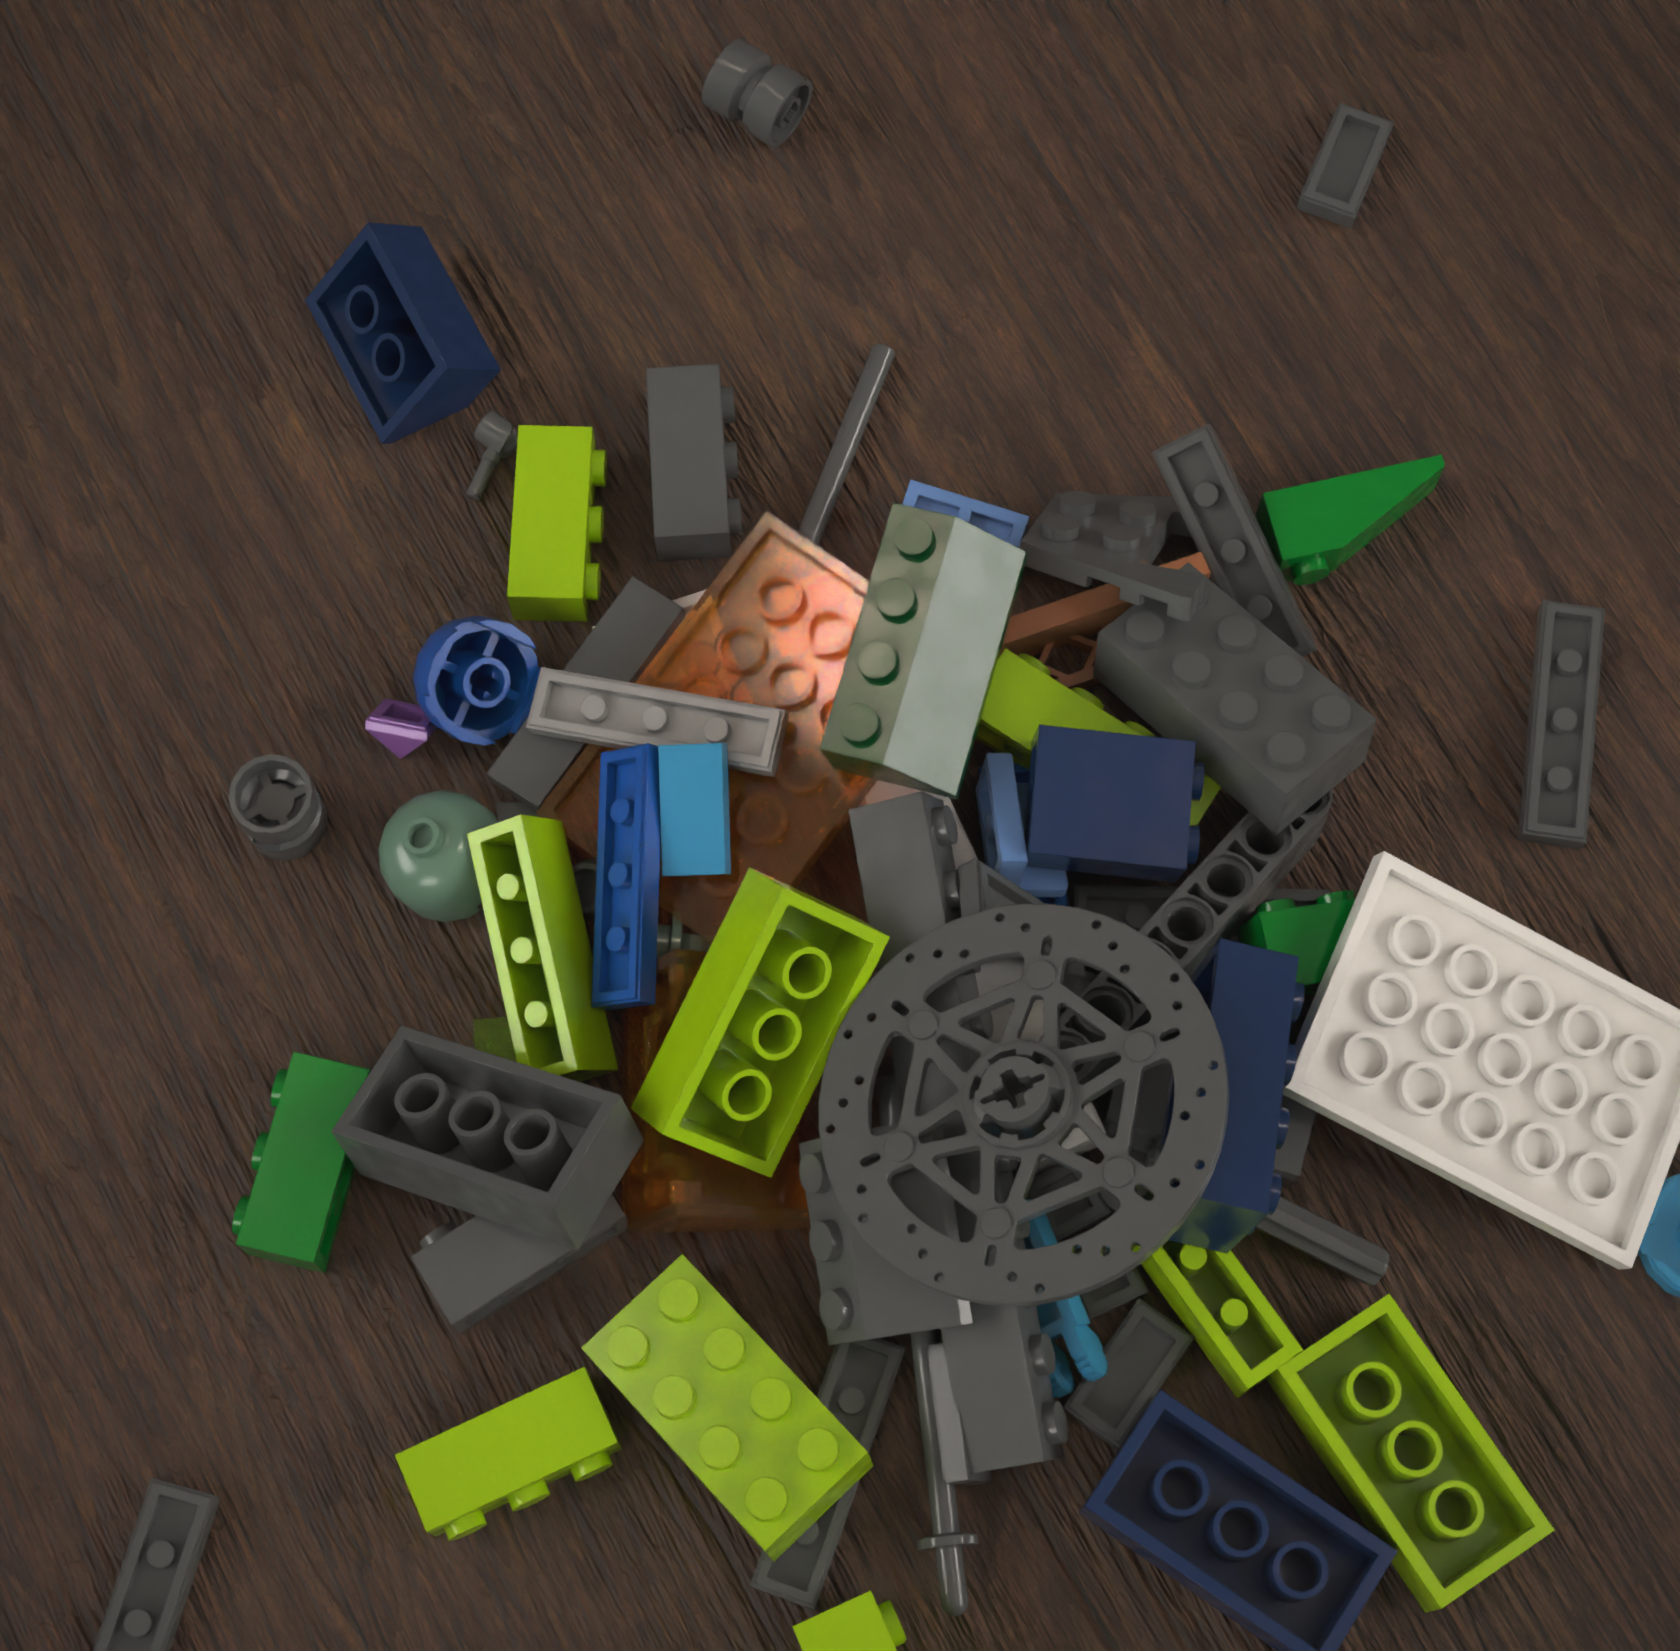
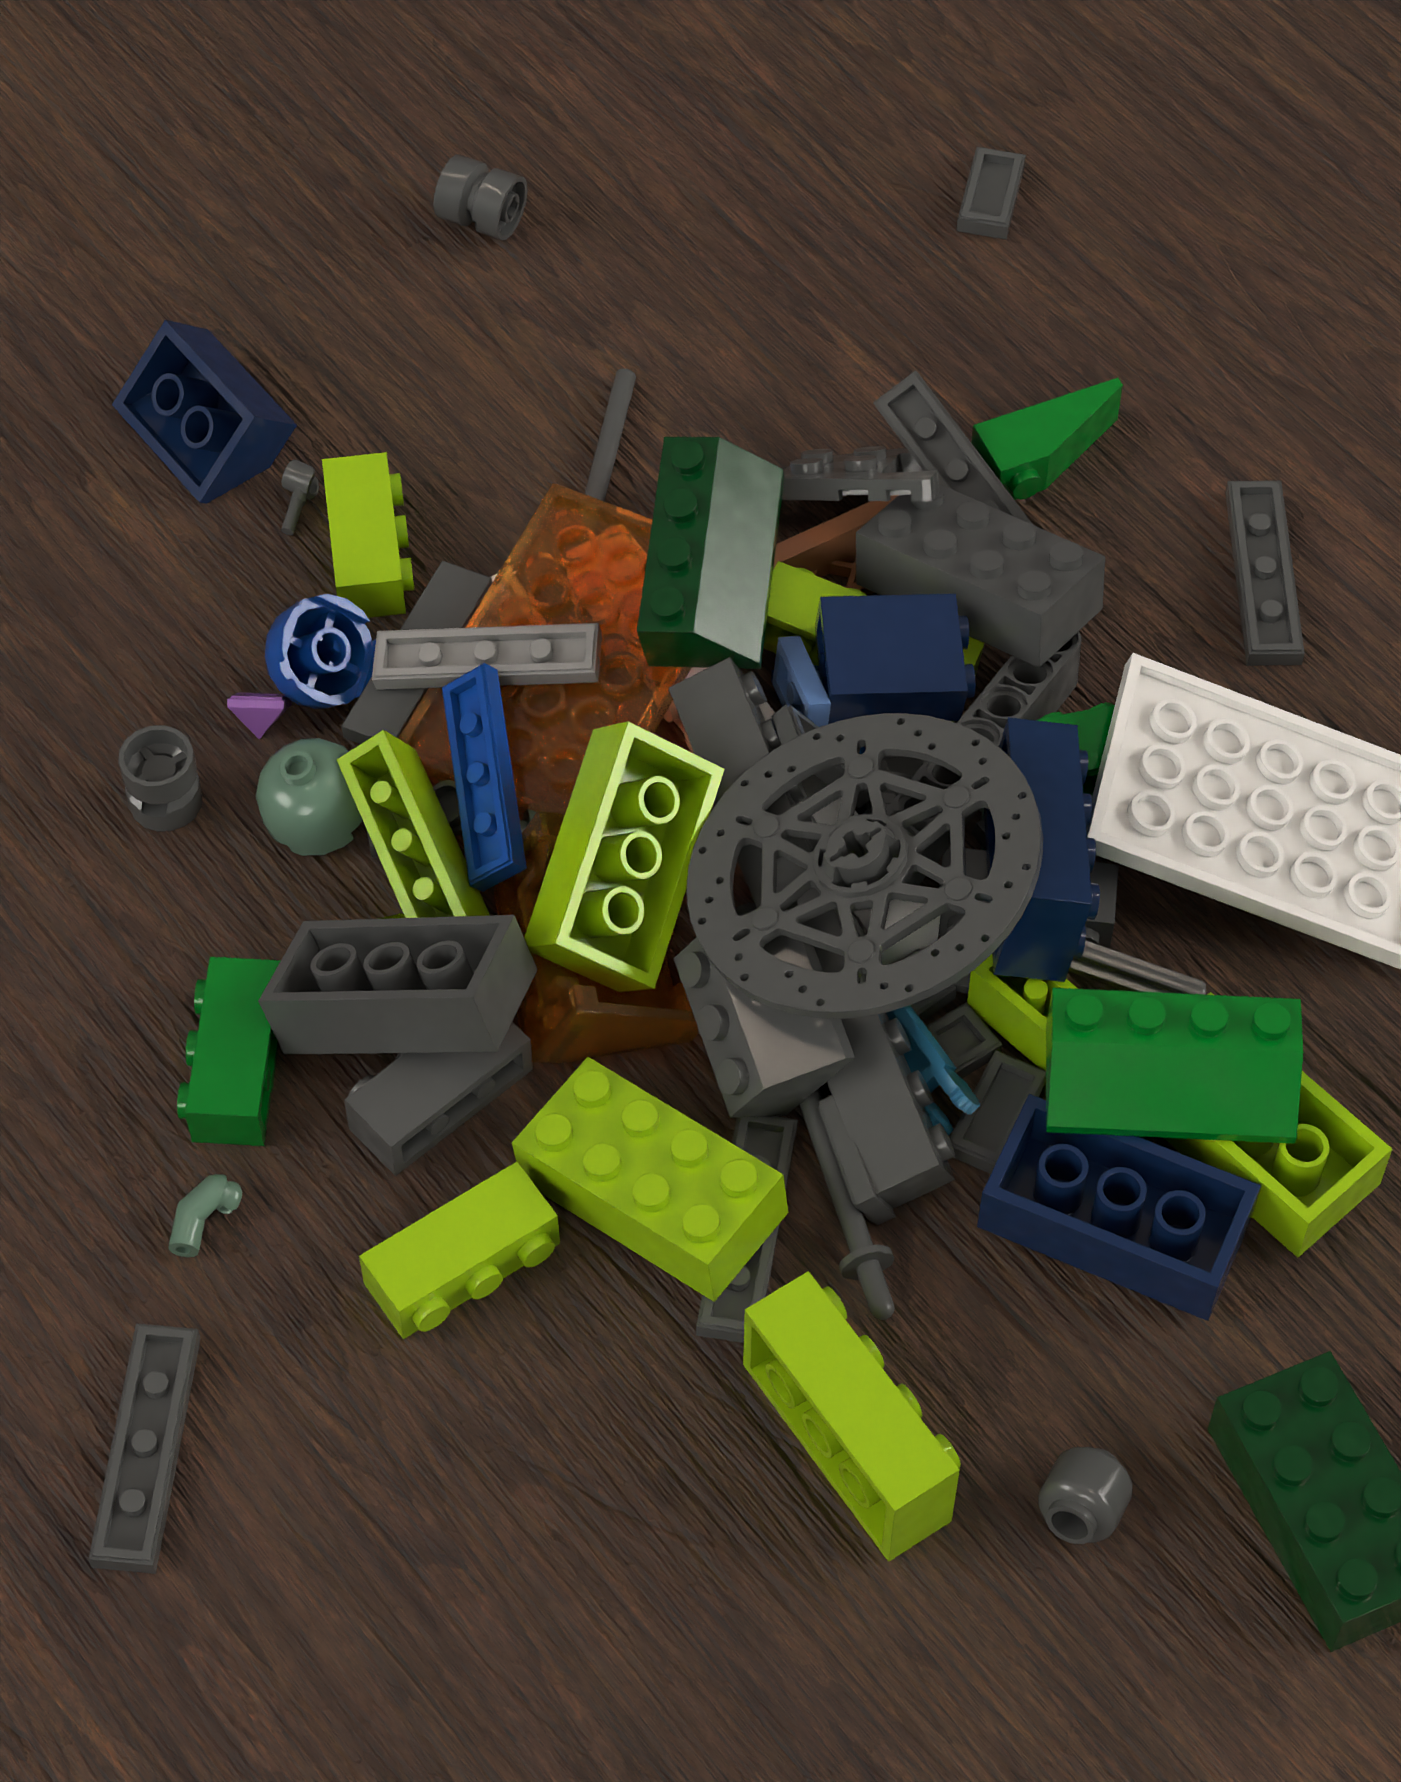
camera: 10 degrees left, 15 degrees down
dark grey brick [646,364,742,562] -> none
dark azure tile [658,743,731,876] -> none
none -> sand green arm [168,1174,242,1257]
none -> green slope [1046,988,1303,1144]

